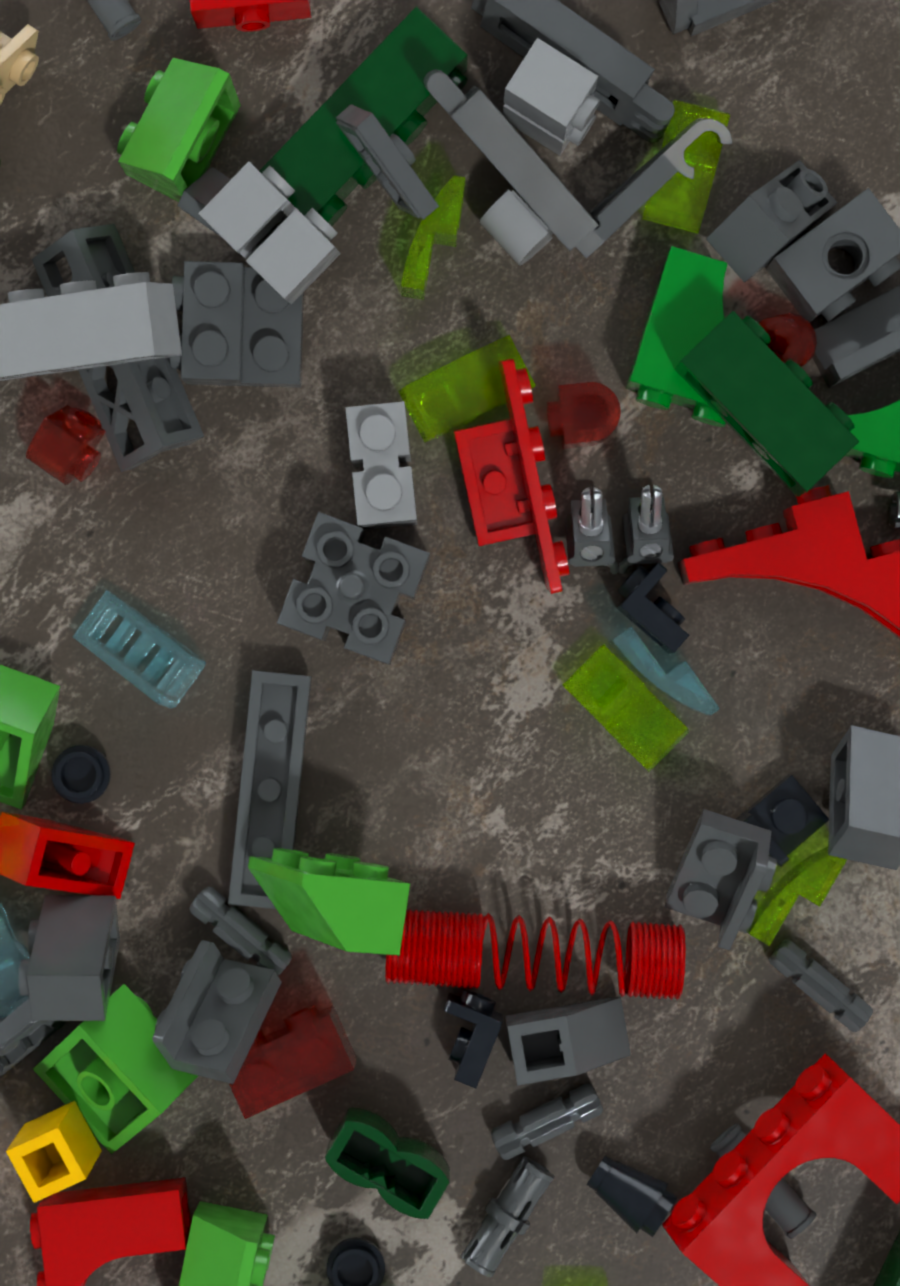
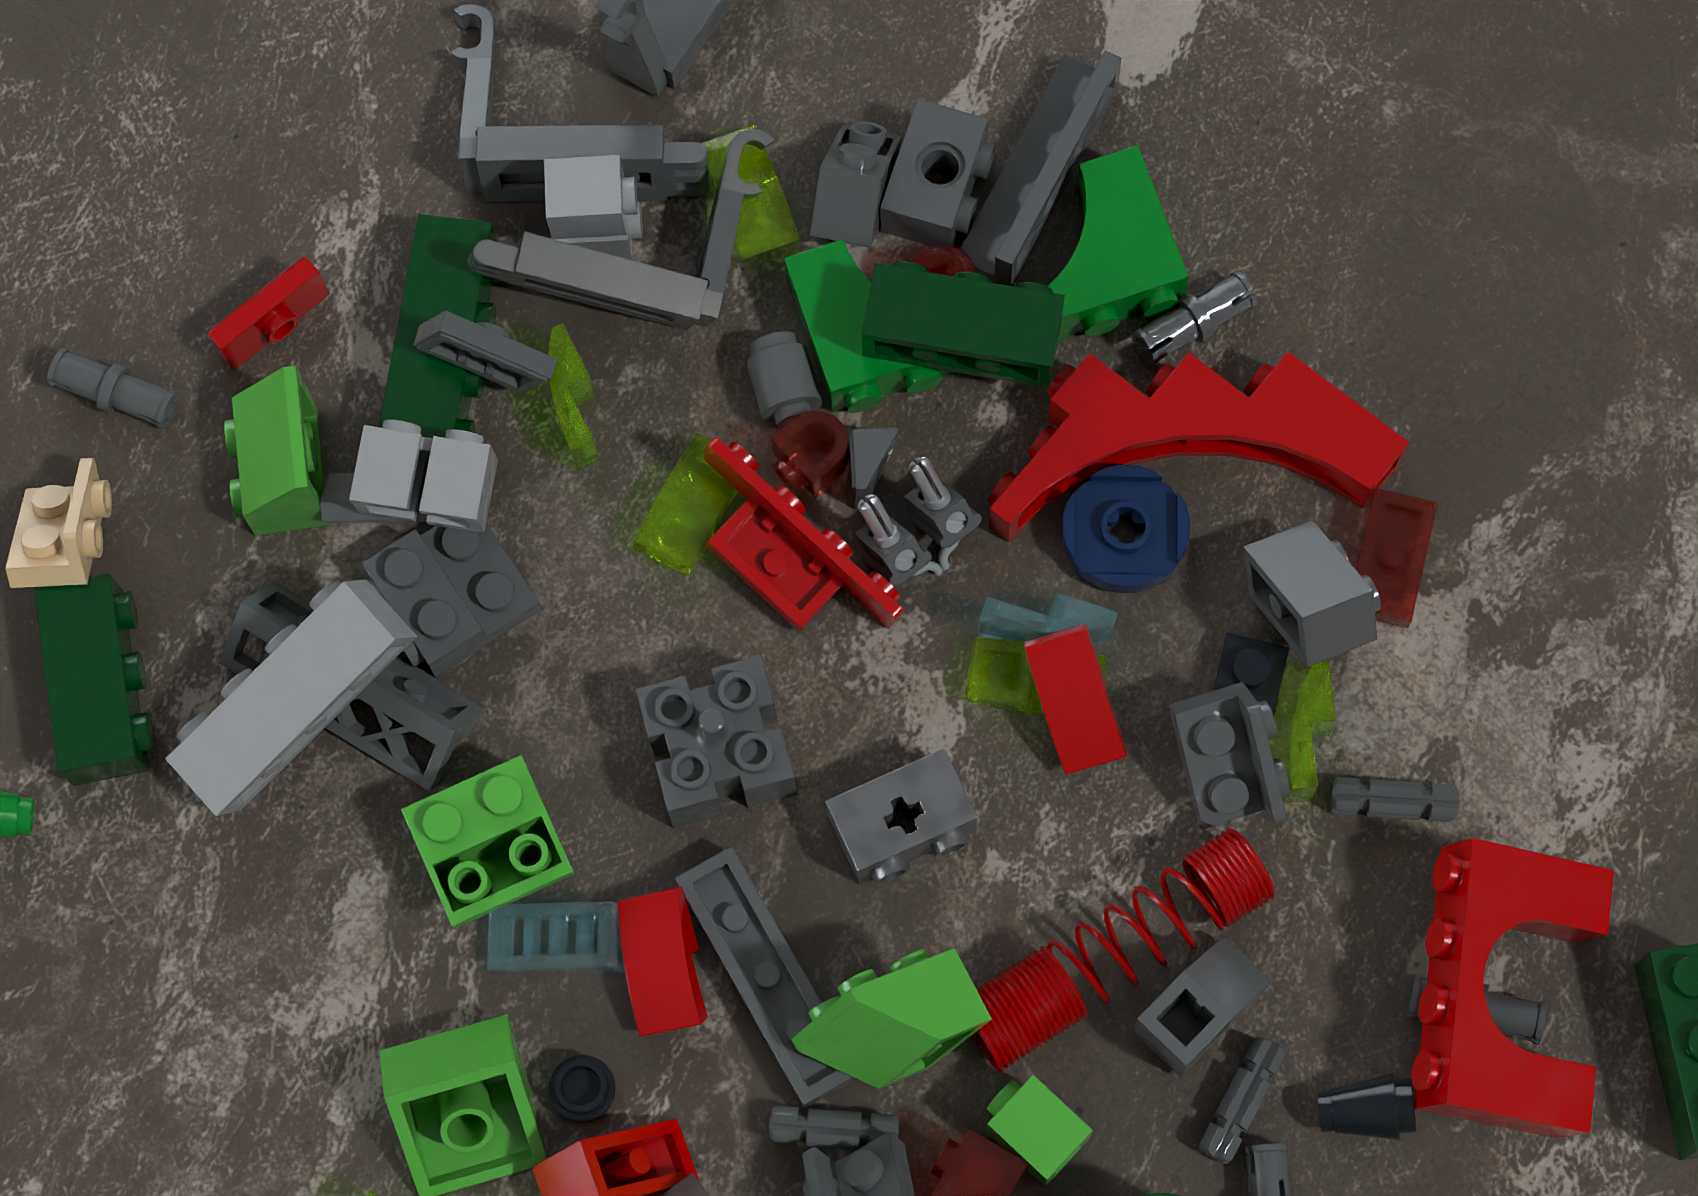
camera: 30 degrees left, 15 degrees down
clear red plate [26,405,106,485] -> none
light grey piece [345,401,418,530] -> none
black bracket [444,989,503,1089] -> none
light grey brick [479,190,553,266] -> none
black bracket [616,562,690,654] -> none
none -> bright green slope [401,755,574,929]
none -> red slope [618,886,708,1037]
none -> dark grey brick [747,331,822,430]
none -> flat silver brick [825,748,977,885]
none -> dark grey slope [848,427,899,509]
none -> bright green brick [986,1075,1093,1187]
none -> red slope [1024,624,1127,775]
none -> dark blue plate [1062,465,1190,593]

